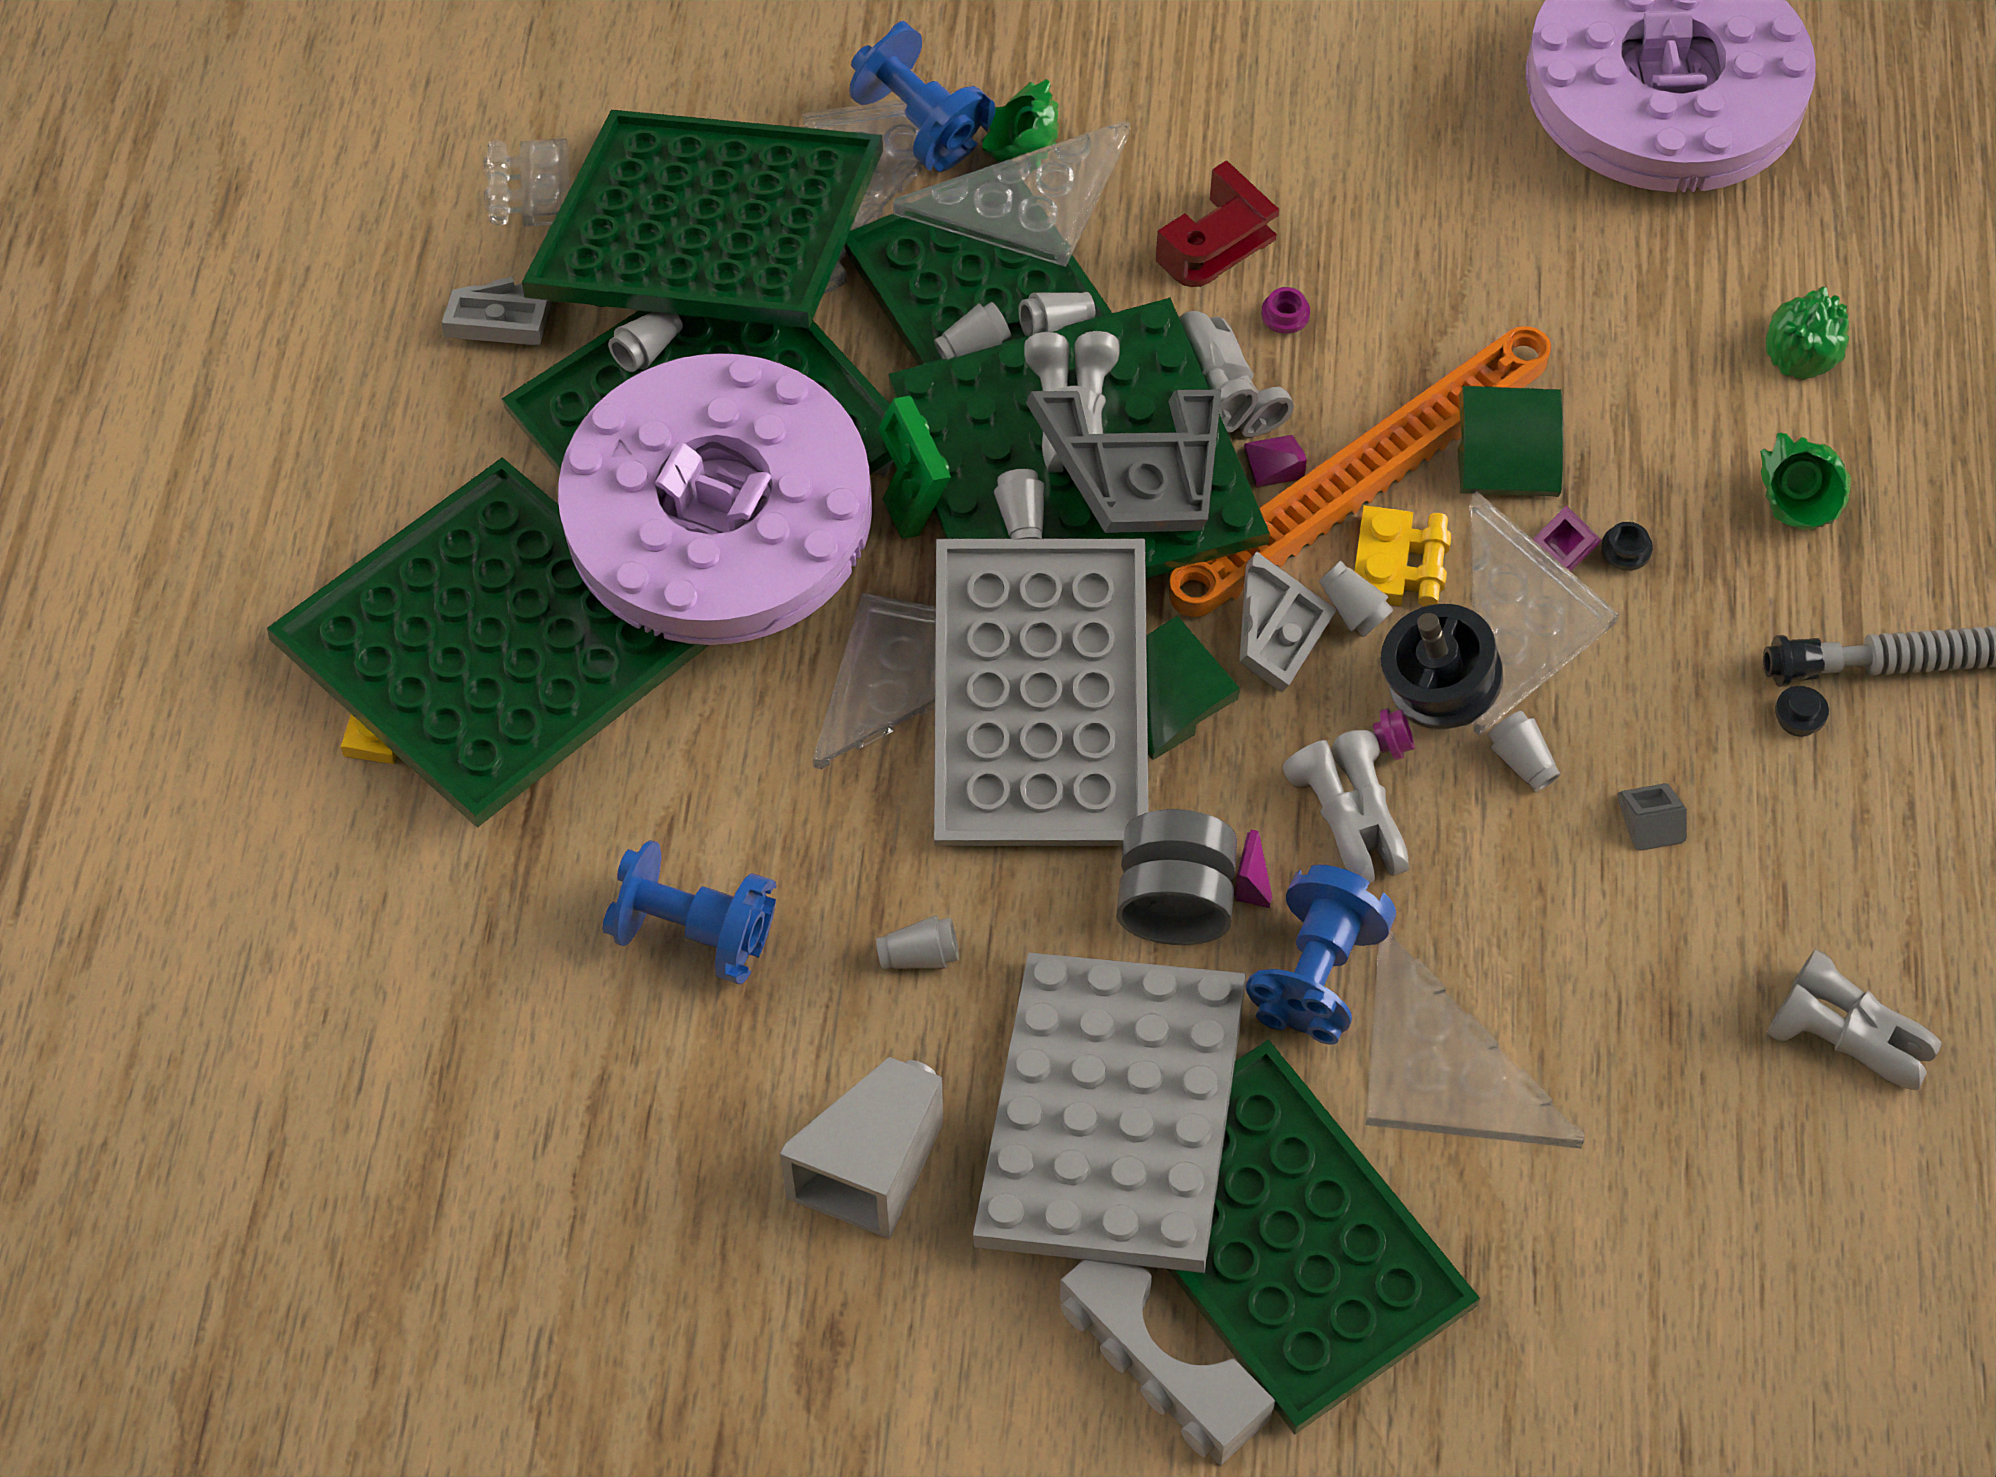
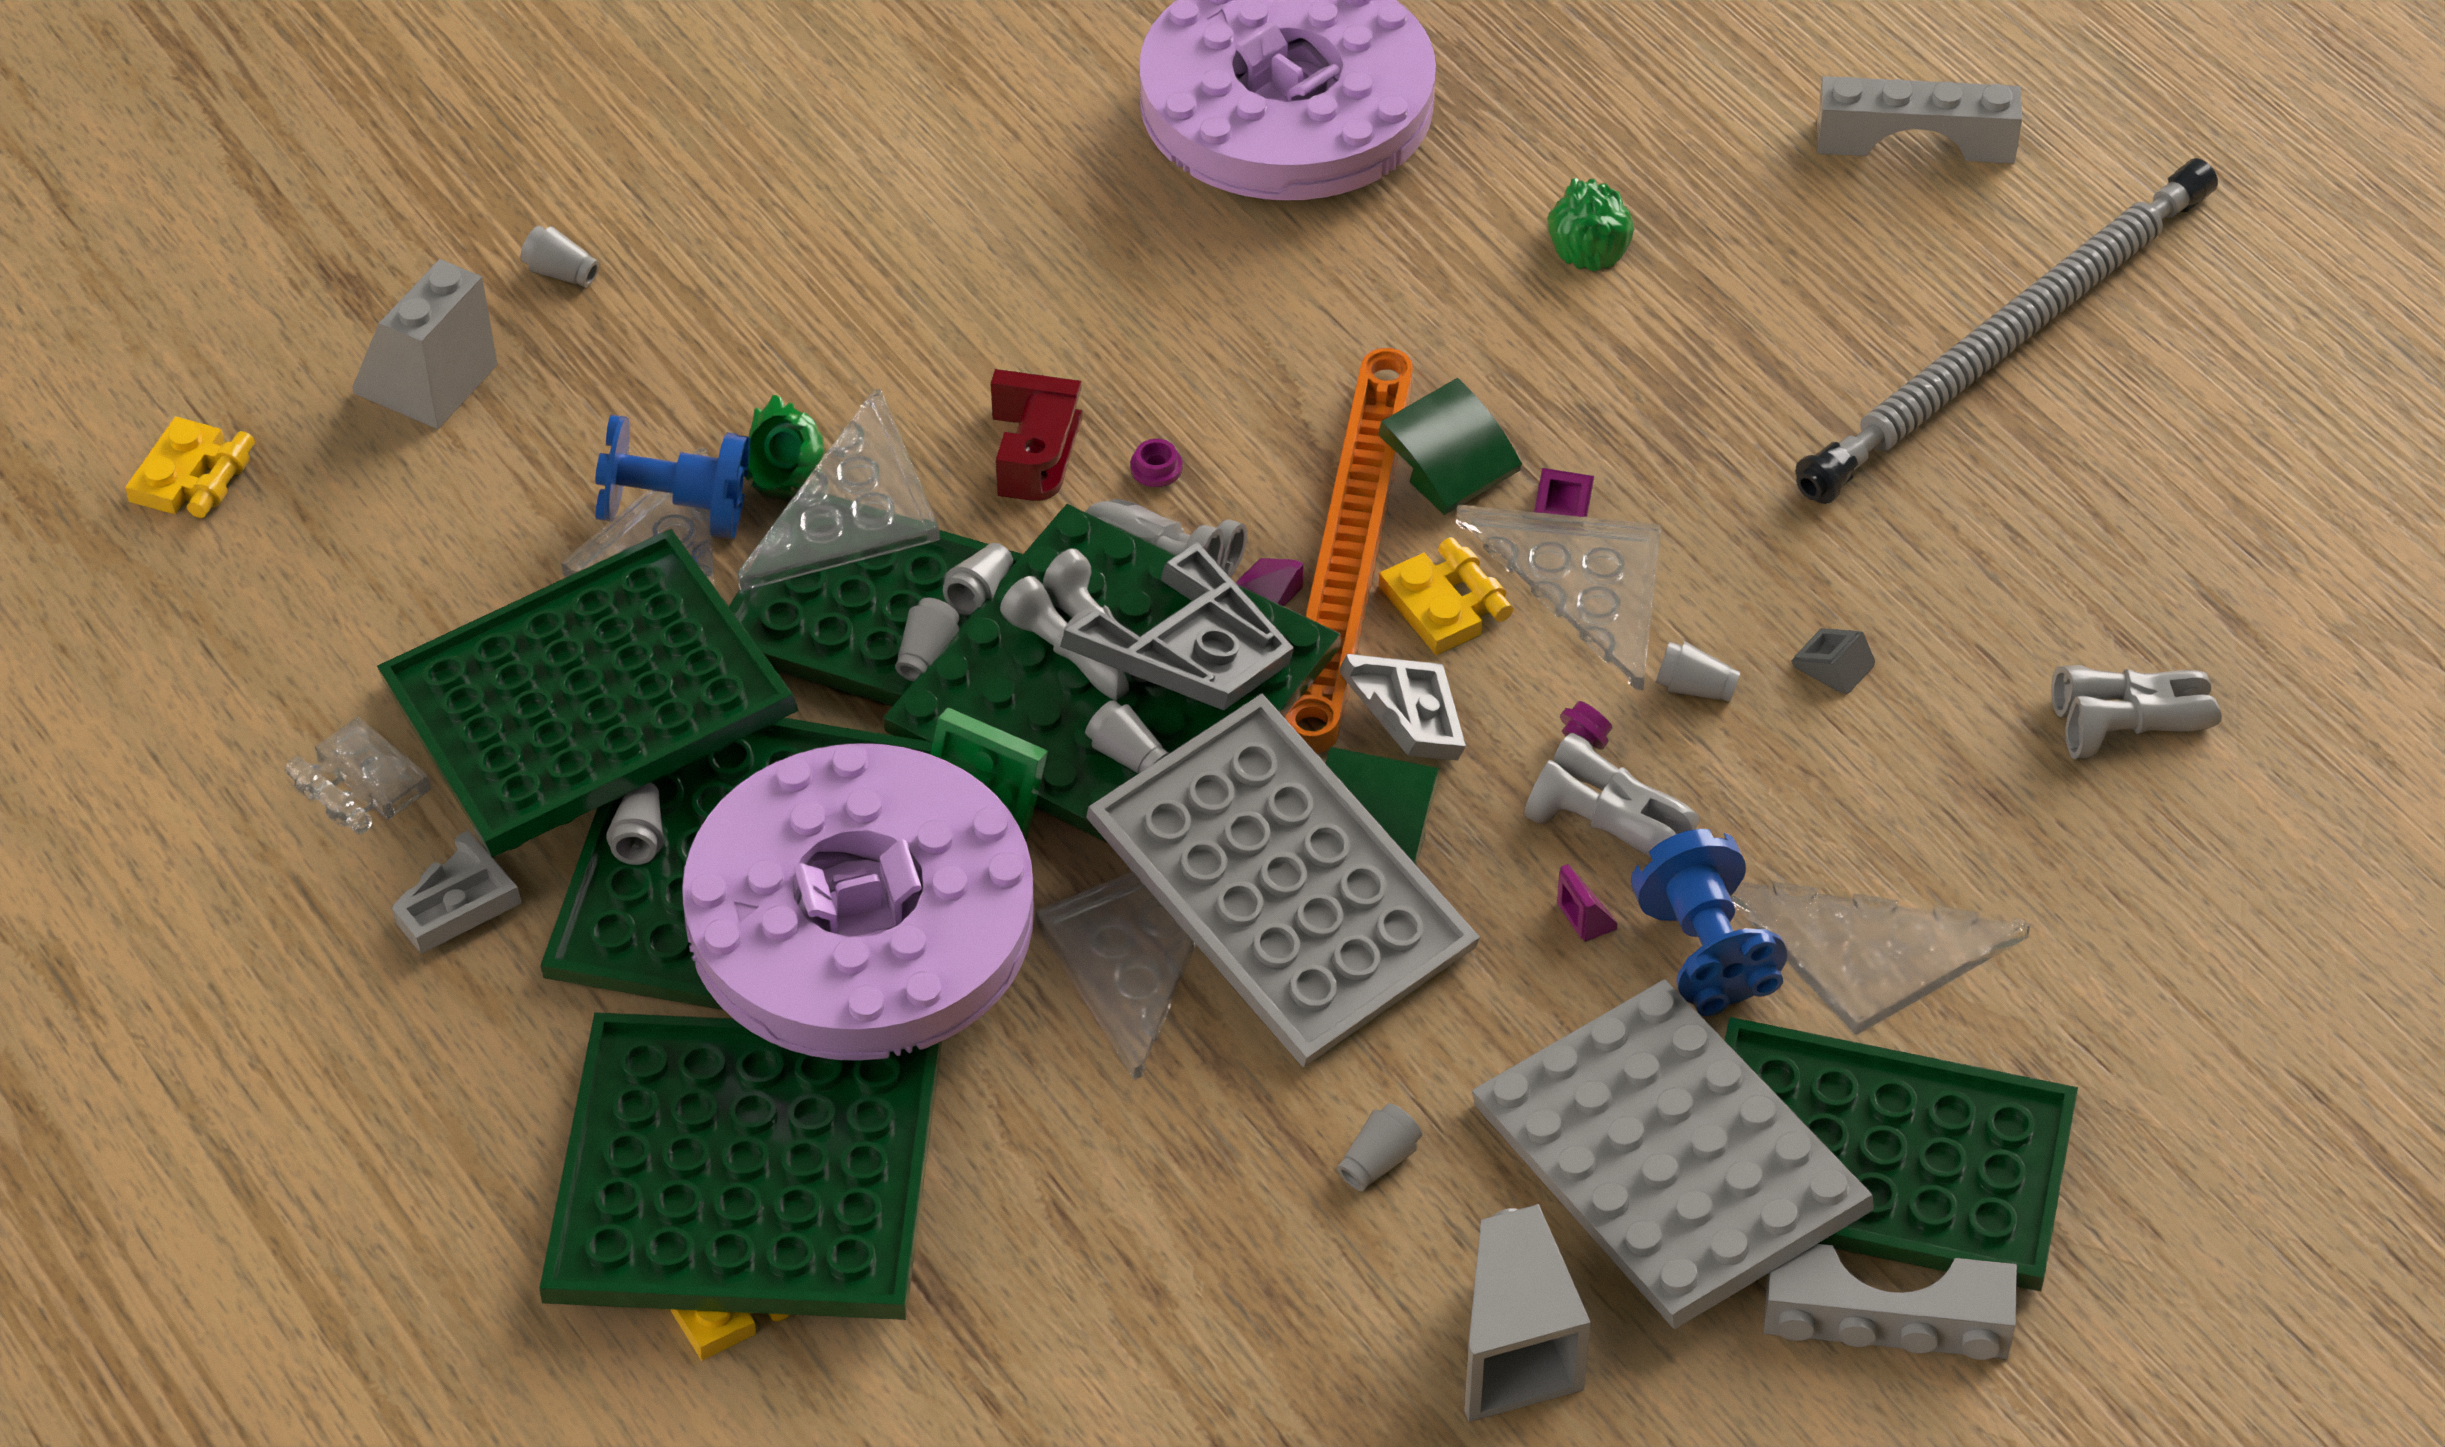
camera: 40 degrees left, 10 degrees down
blue piece [602,840,776,985] -> none
dark grey wheel [1117,809,1237,945] -> none
light grey cone [1318,560,1394,637] -> none
black wheel [1380,604,1504,729] -> none
black plate [1601,522,1653,571] -> none
green hair [1760,432,1851,531] -> none
black plate [1775,686,1829,737] -> none

